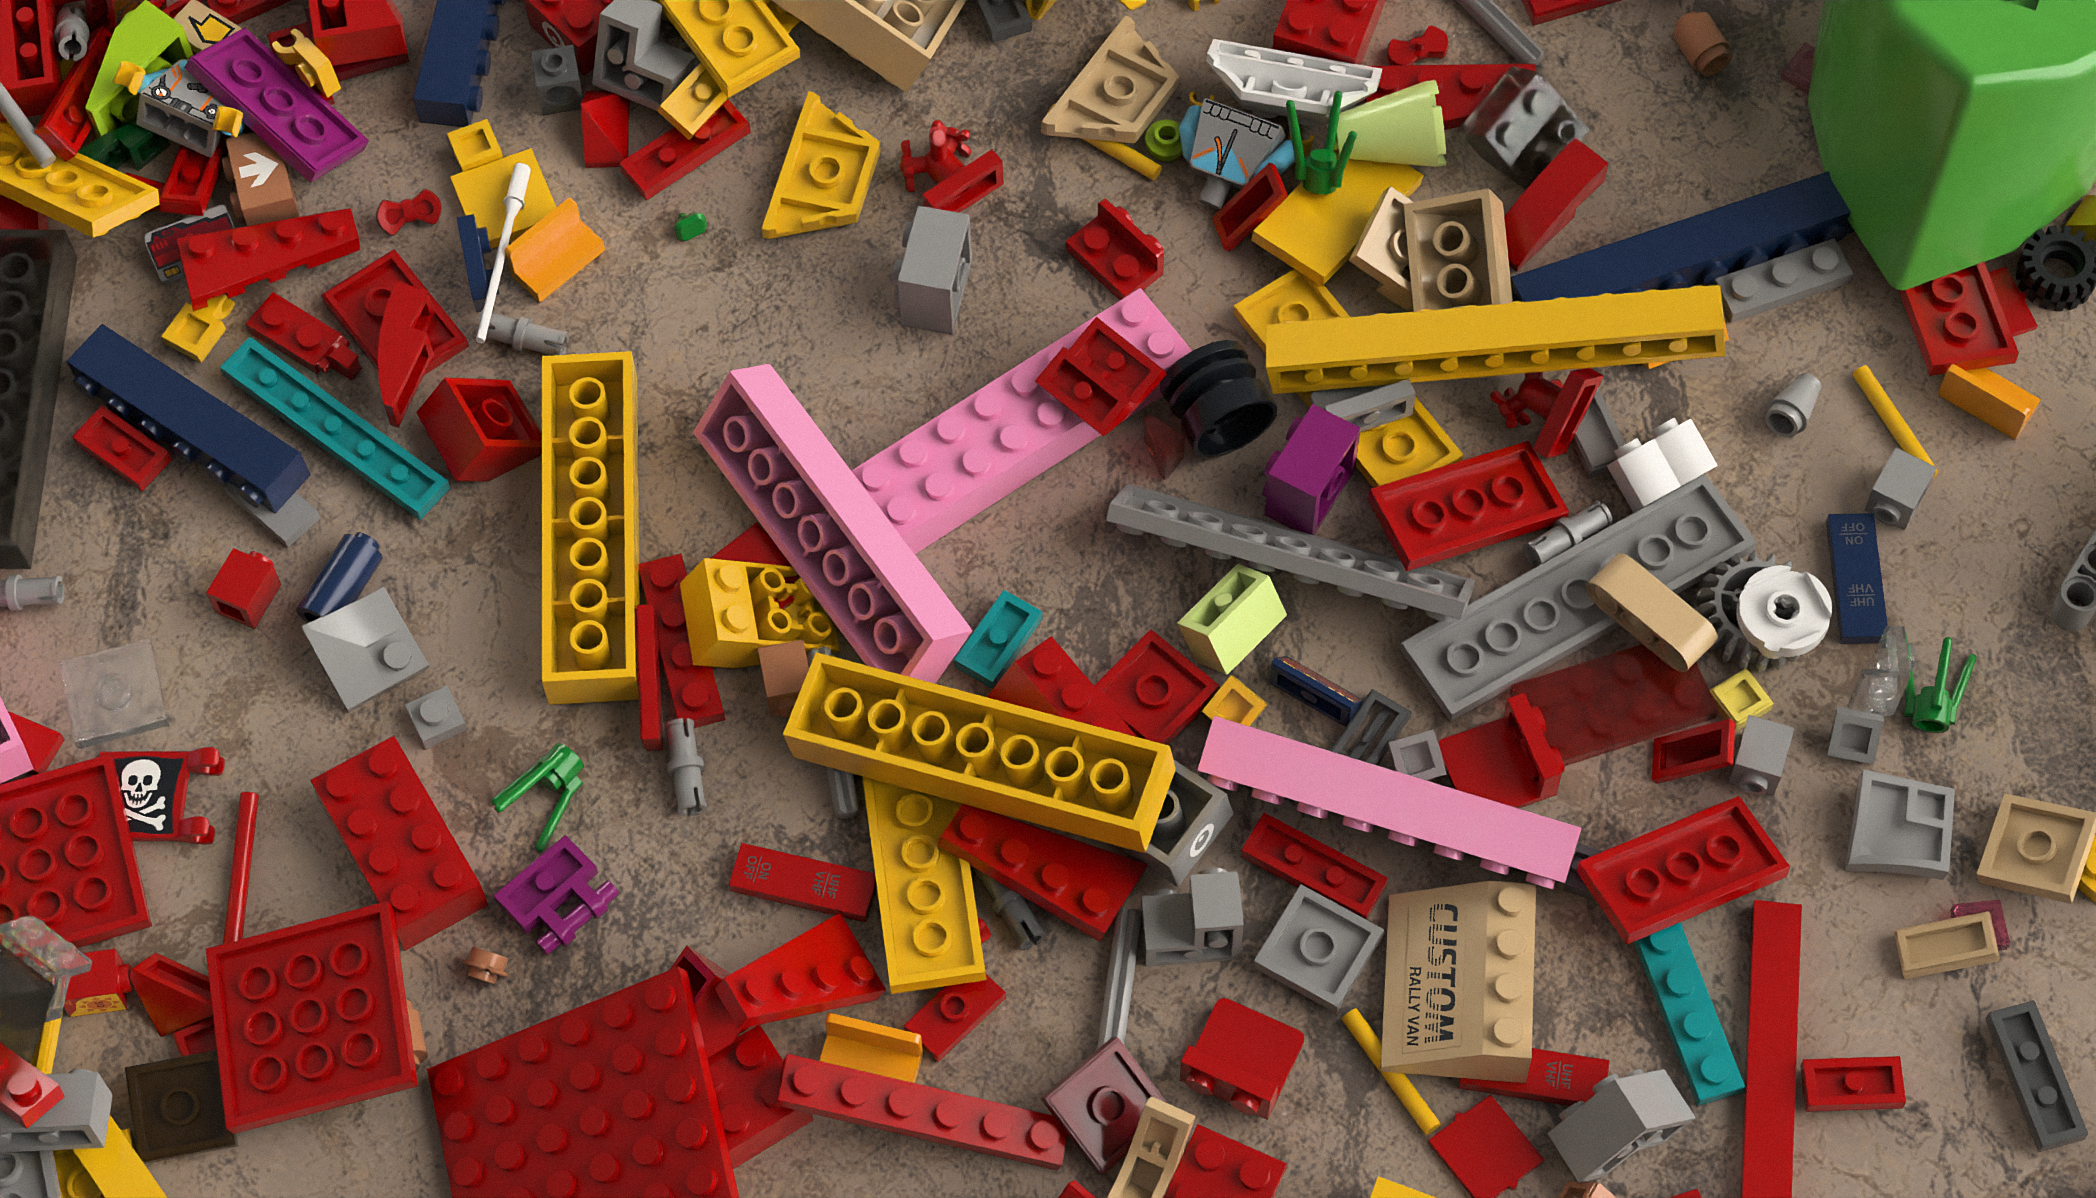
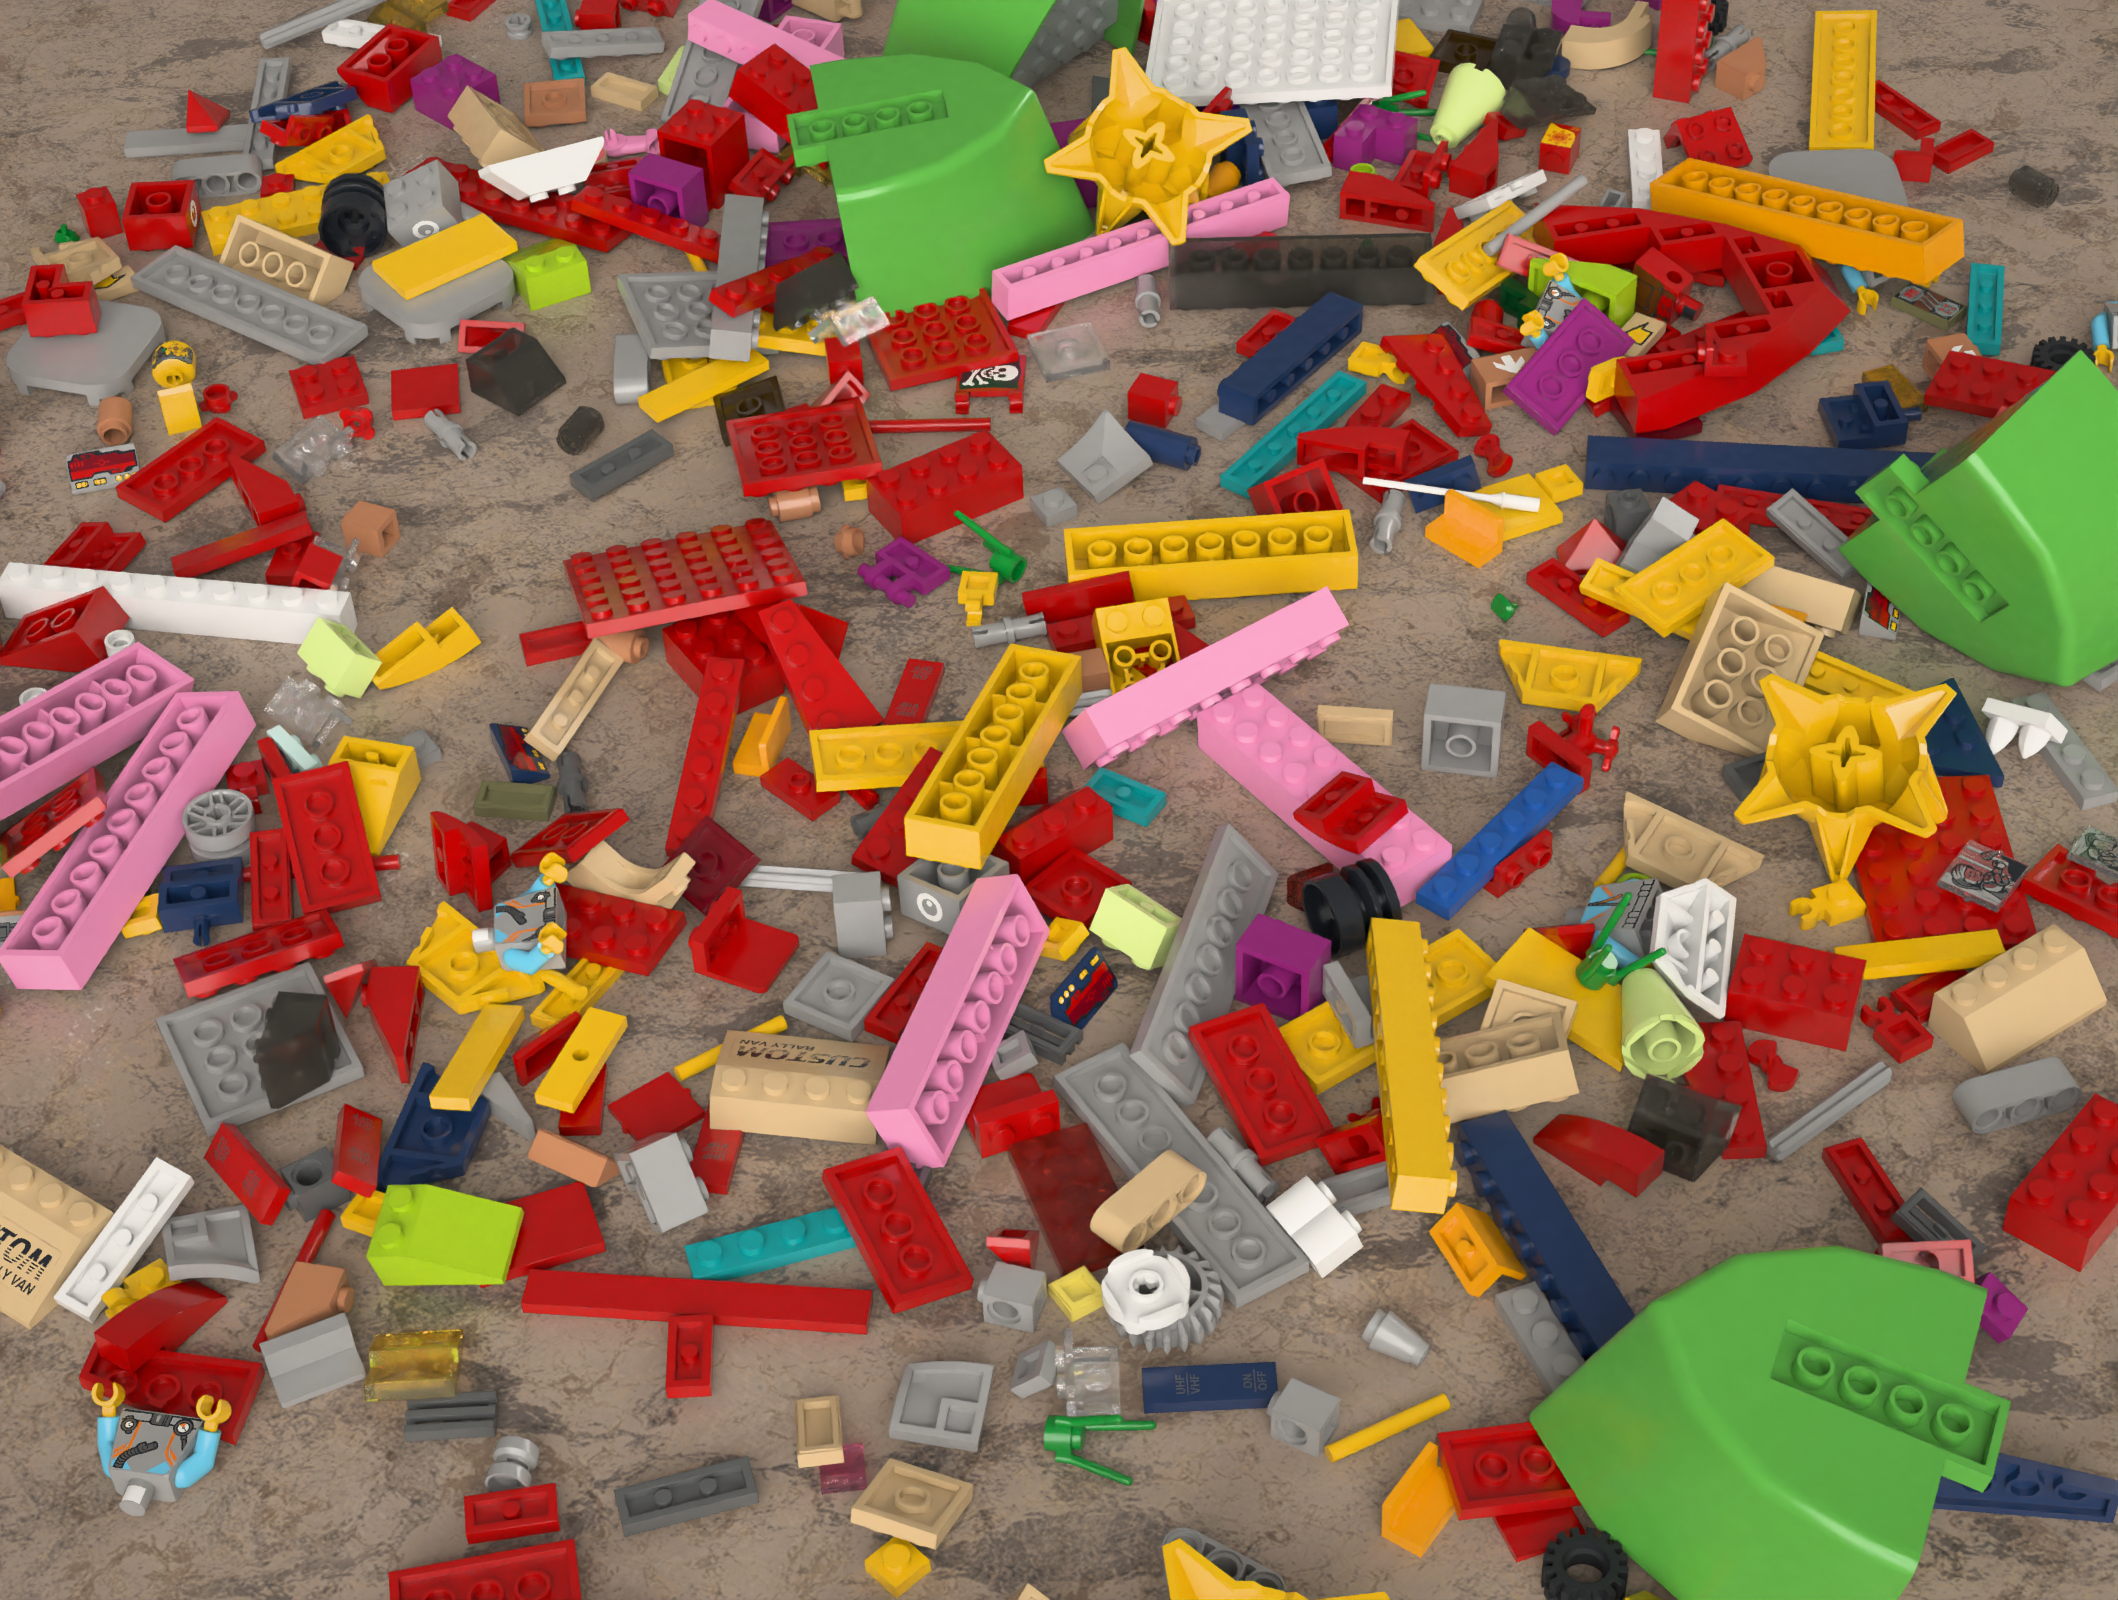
camera: 90 degrees right, 20 degrees down
light grey pin [54,6,89,61] -> none
none -> yellow plate [958,571,999,627]
none -> tan tile [1316,705,1394,746]
none -> blue plate [1416,762,1584,921]

